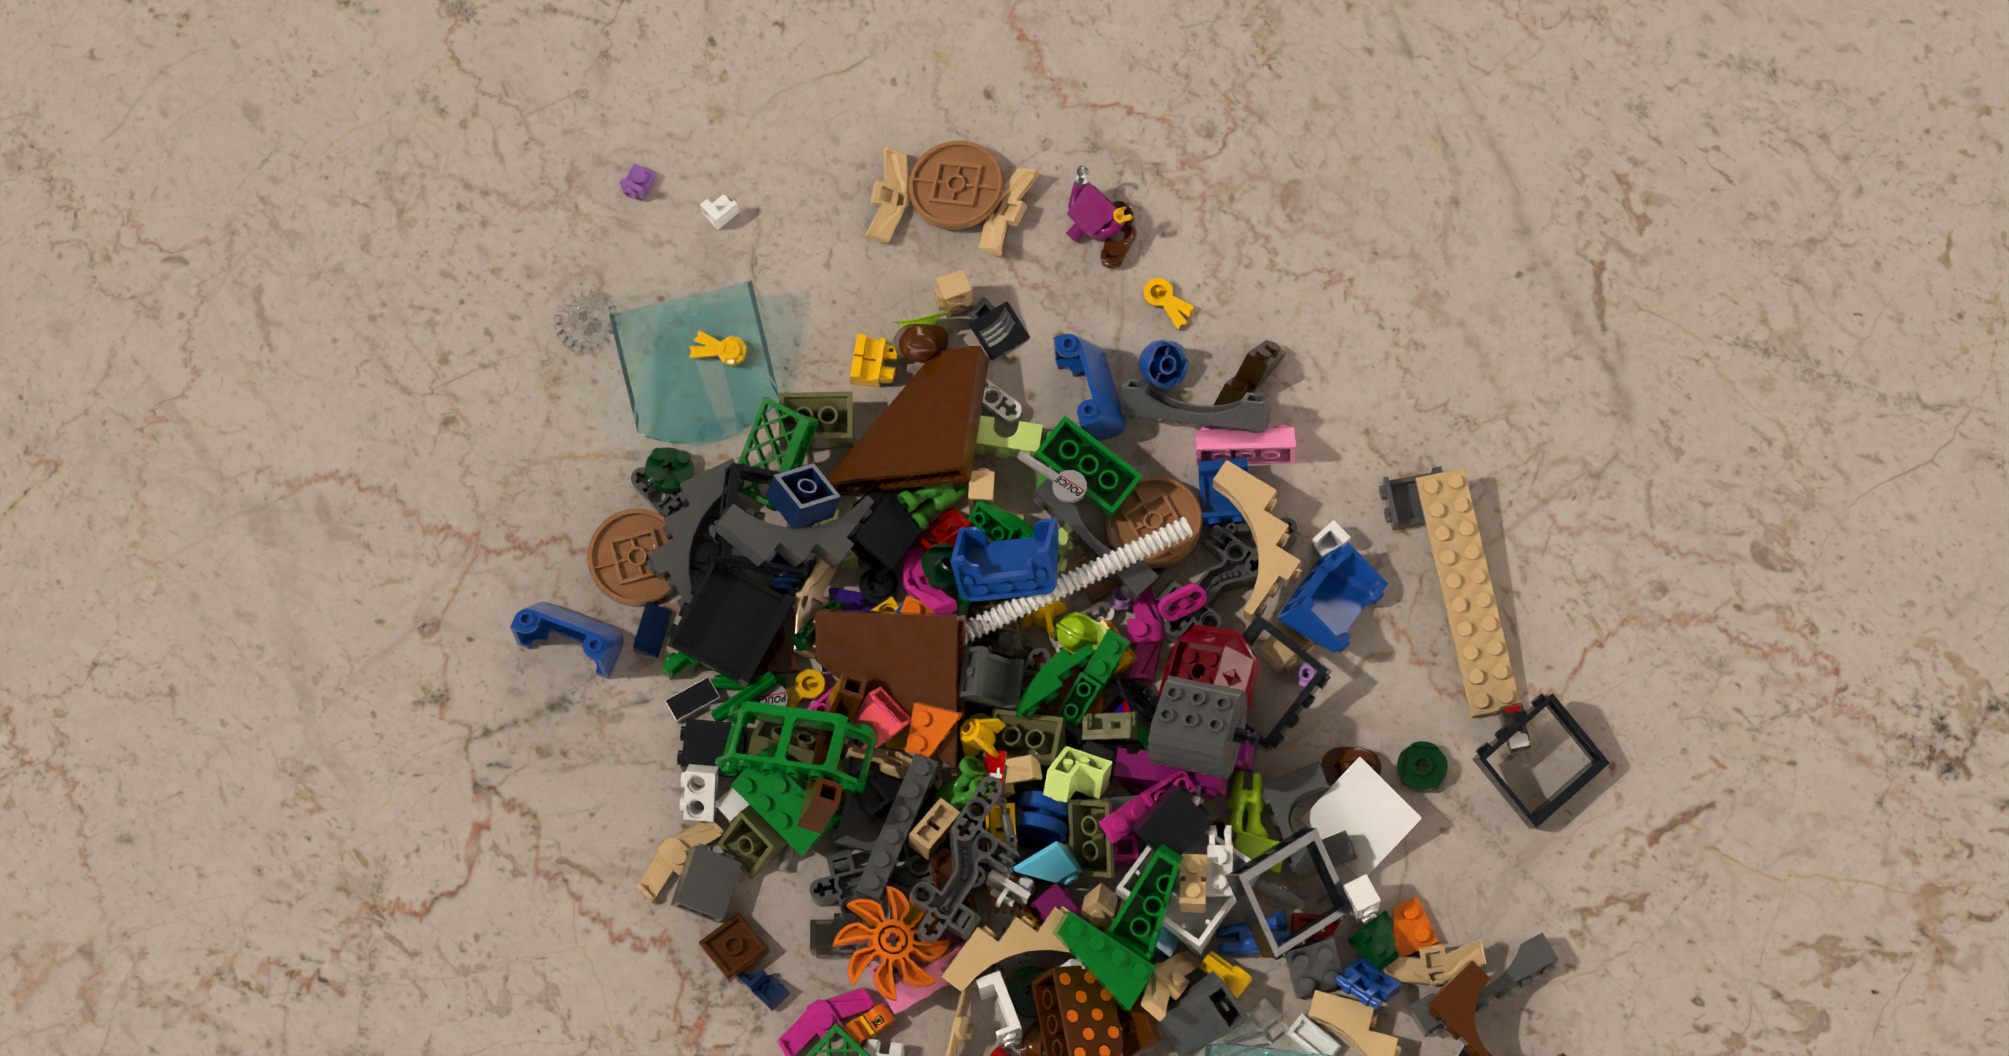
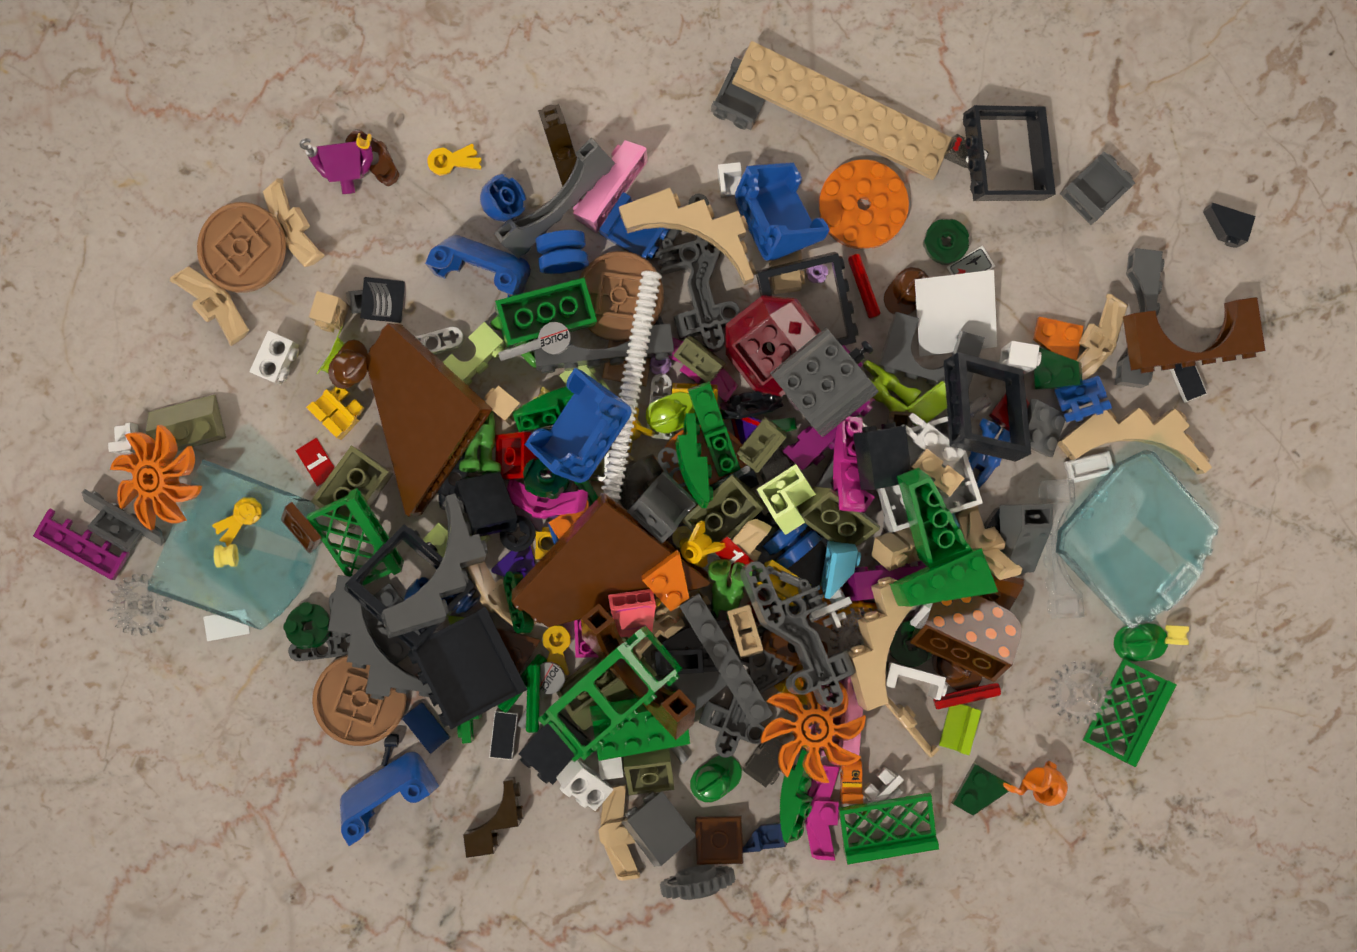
camera: 60 degrees left, 15 degrees up
medium lavender bracket [620,163,656,200] -> none
dark blue brick [767,463,841,530] -> none
dark pink plate [1158,583,1207,621] -> none
yellow piece [1199,951,1253,1000] -> none
none -> magenta hinge [33,508,130,580]
none -> dark grey bracket [81,489,164,552]
none -> orange piece [110,425,202,530]
none -> olive slope [146,394,226,451]
none -> white sticker [203,609,250,641]
none -> light yellow wheel [214,544,239,568]
none -> white brick [249,331,299,386]
none -> reddish brown plate [281,502,322,553]
none -> red sticker [295,437,335,487]
none -> black hand [381,734,399,766]
none -> dark brown arch [463,777,524,858]
none -> blue wheel [536,230,589,274]
none -> dark grey gear [660,865,736,900]
none -> olive hinge [673,336,727,382]
none -> green piece [690,755,742,802]
none -> green slope [780,749,820,843]
none -> orange plate [819,160,909,249]
none -> red axle [848,254,881,319]
none -> light grey sticker [947,246,995,275]
none -> dark grey panel [1060,152,1135,225]
none -> black slope [1203,202,1256,248]

